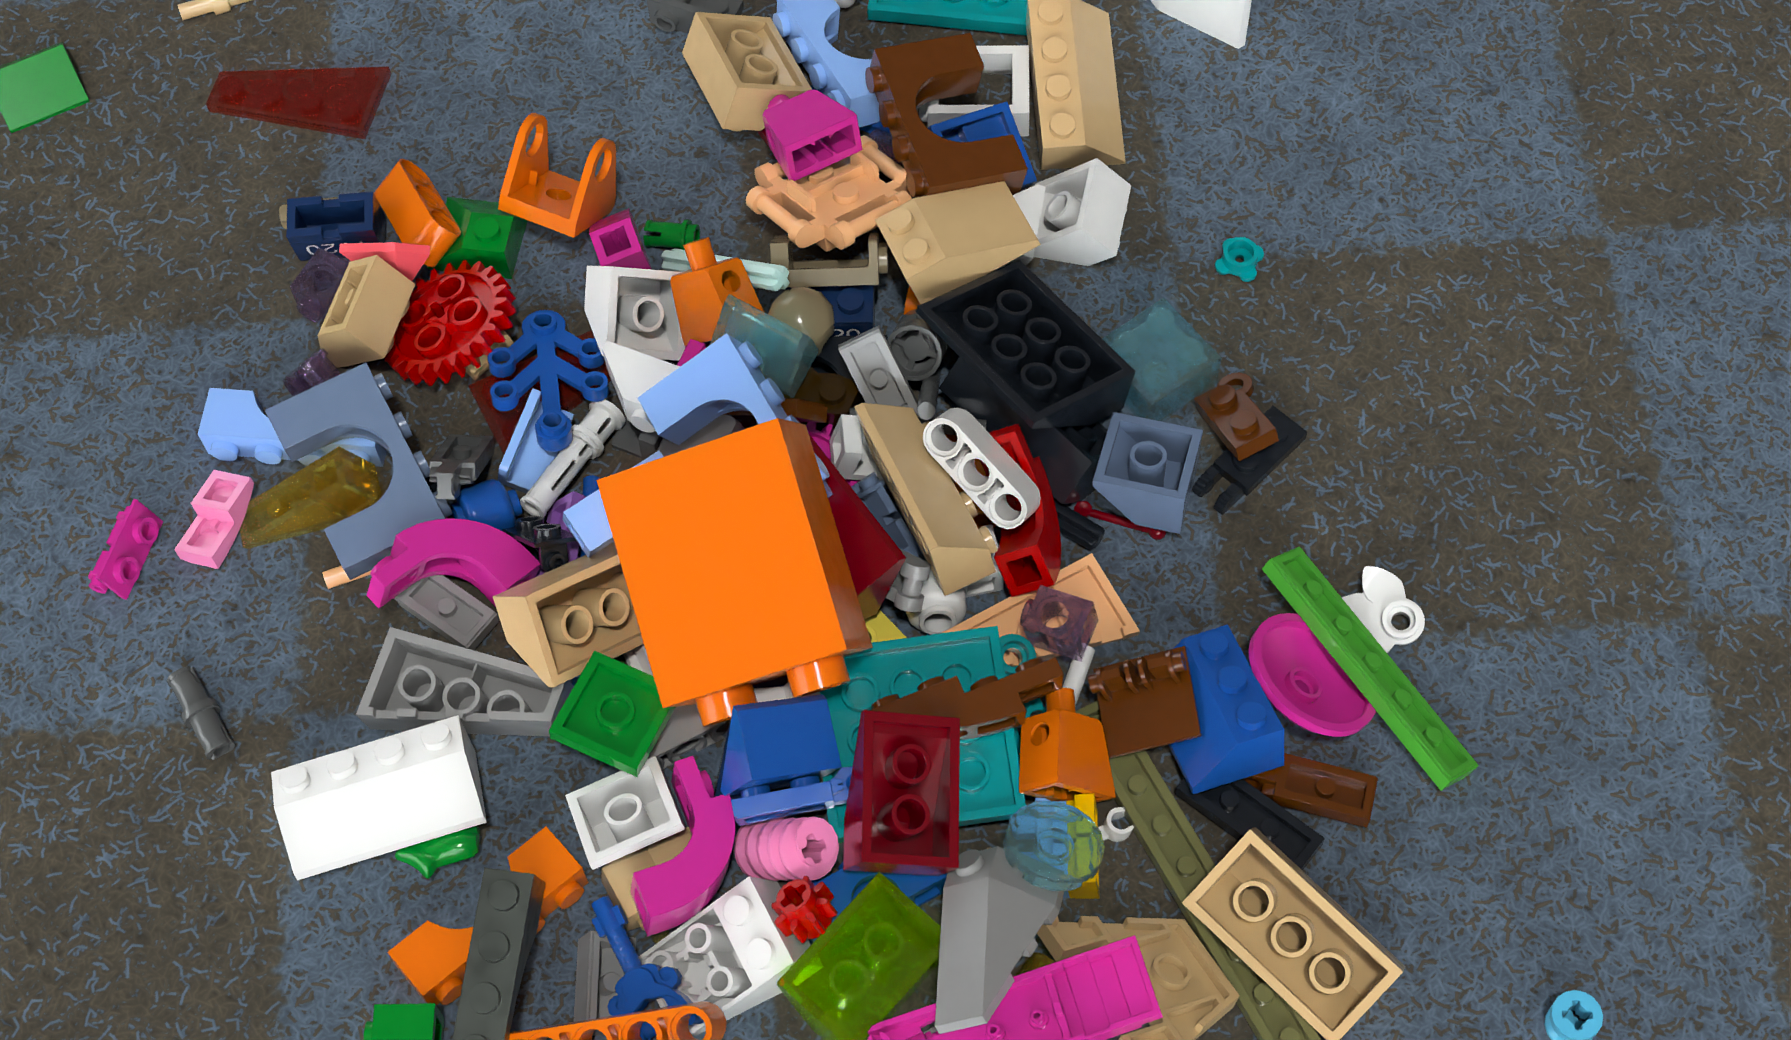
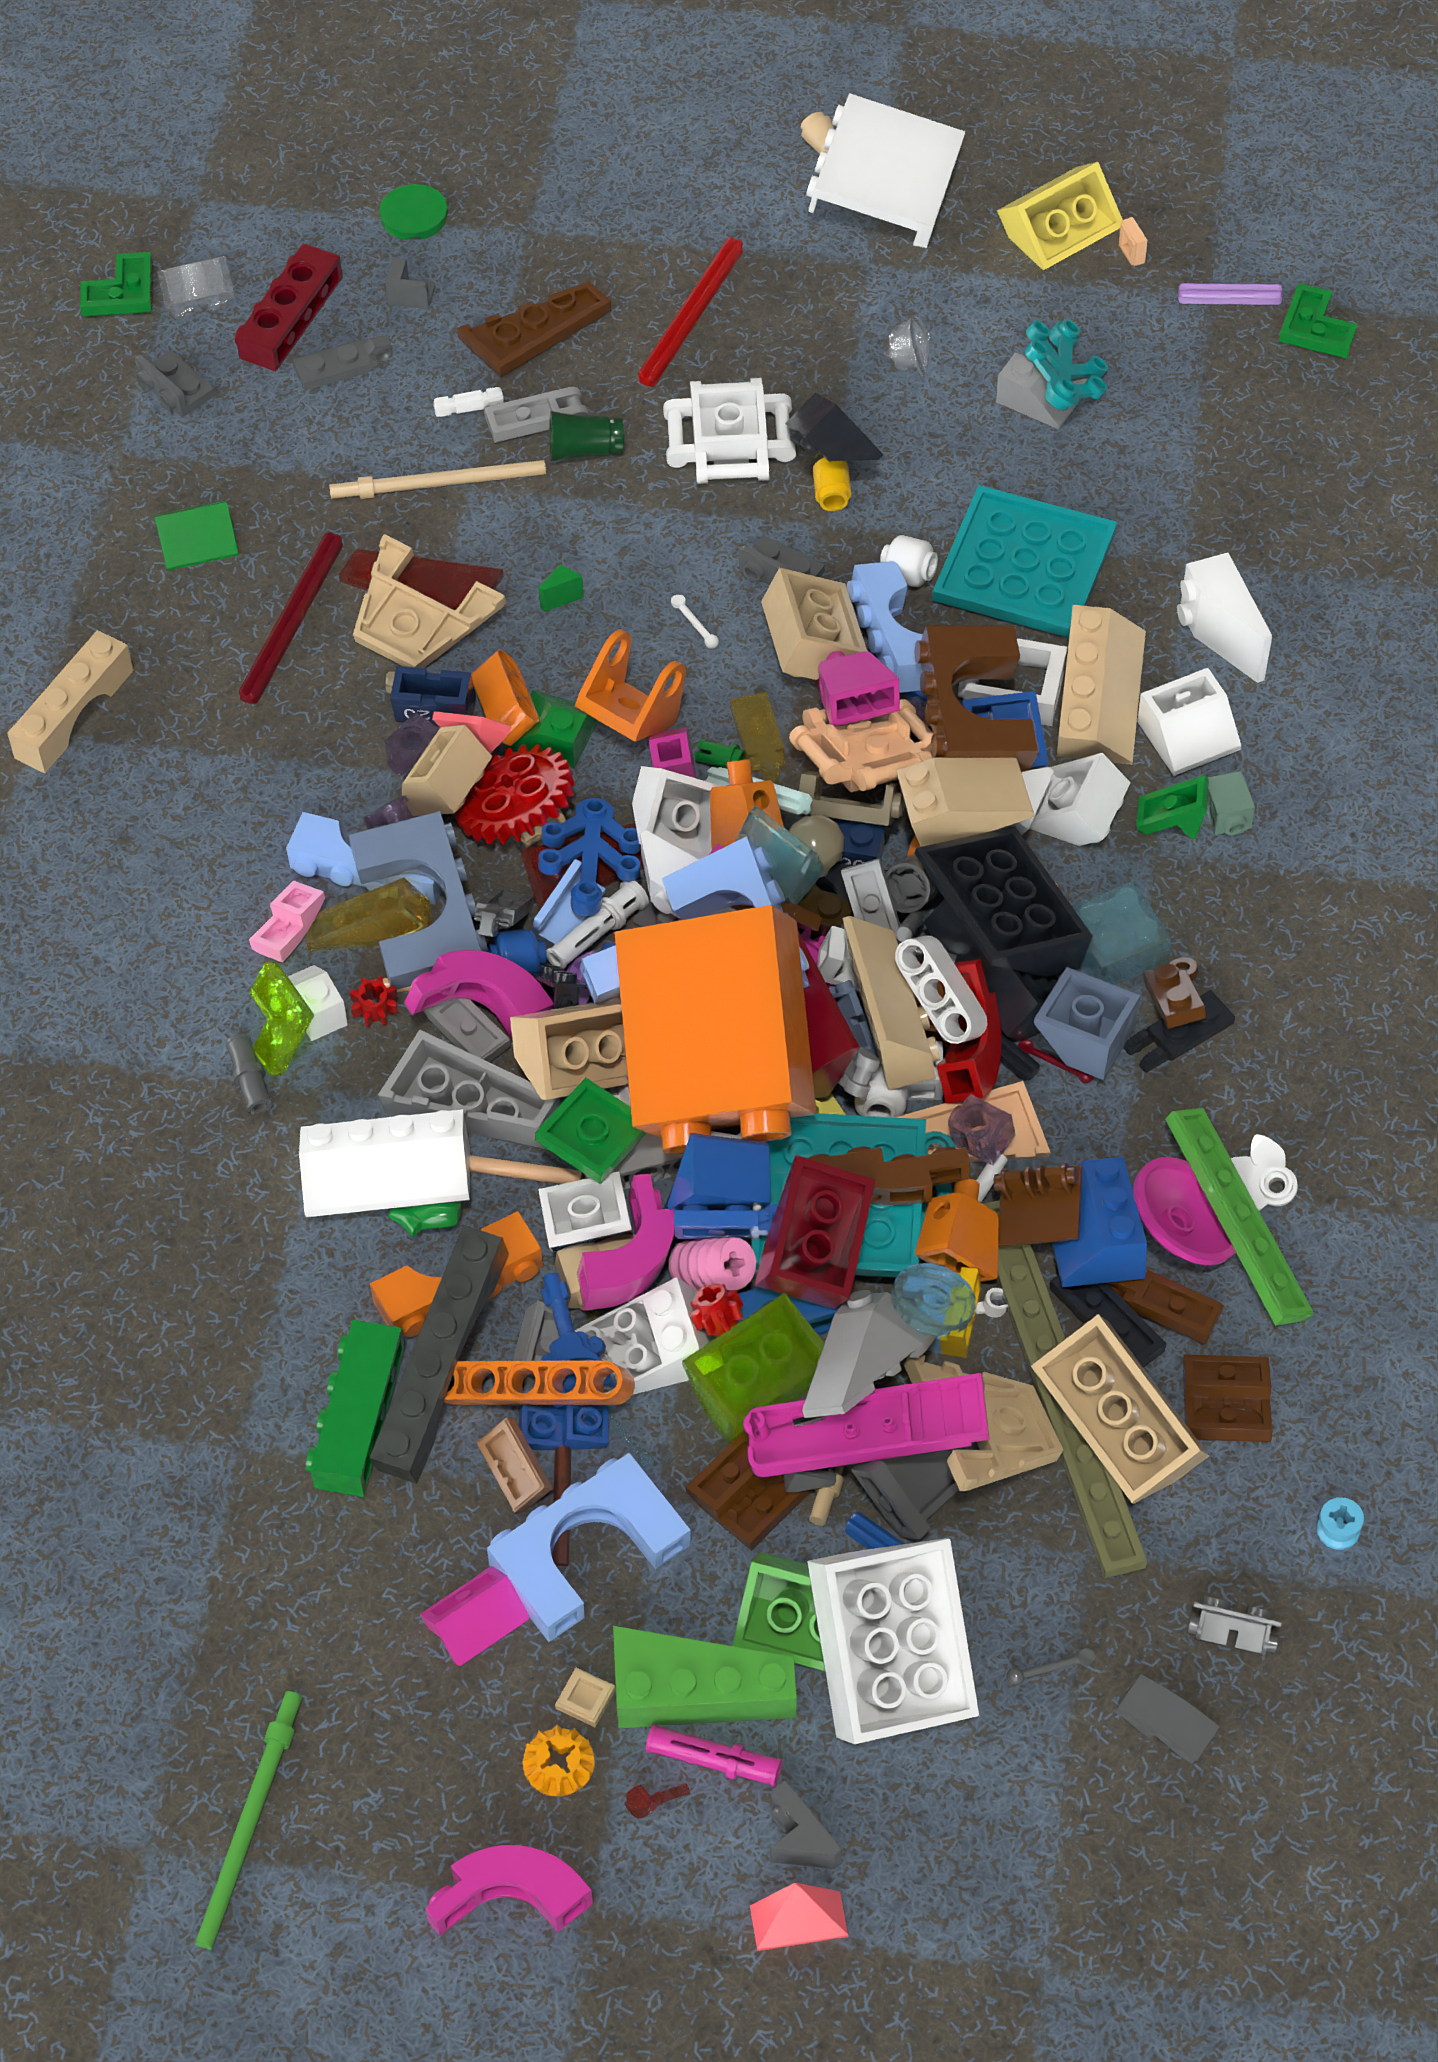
camera: 10 degrees right, 5 degrees down
dark pink hinge [88,499,163,600] -> none
teal plate [1215,237,1264,282] -> none
none -> dark red axle [239,532,343,704]
none -> clear neon green plate [249,962,314,1076]
none -> white slope [278,965,348,1041]
none -> red gear [349,976,399,1027]
none -> tan wing [353,534,506,668]
none -> light nougat bar [470,1155,583,1184]
none -> green slope [538,564,584,612]
none -> white hinge [671,595,719,649]
none -> clear yellow hinge [730,692,785,785]
none -> green slope [1136,775,1209,839]
none -> white slope [1137,668,1241,776]
none -> reddish brown slope [1183,1354,1273,1442]
none -> sand green brick [1206,771,1255,836]

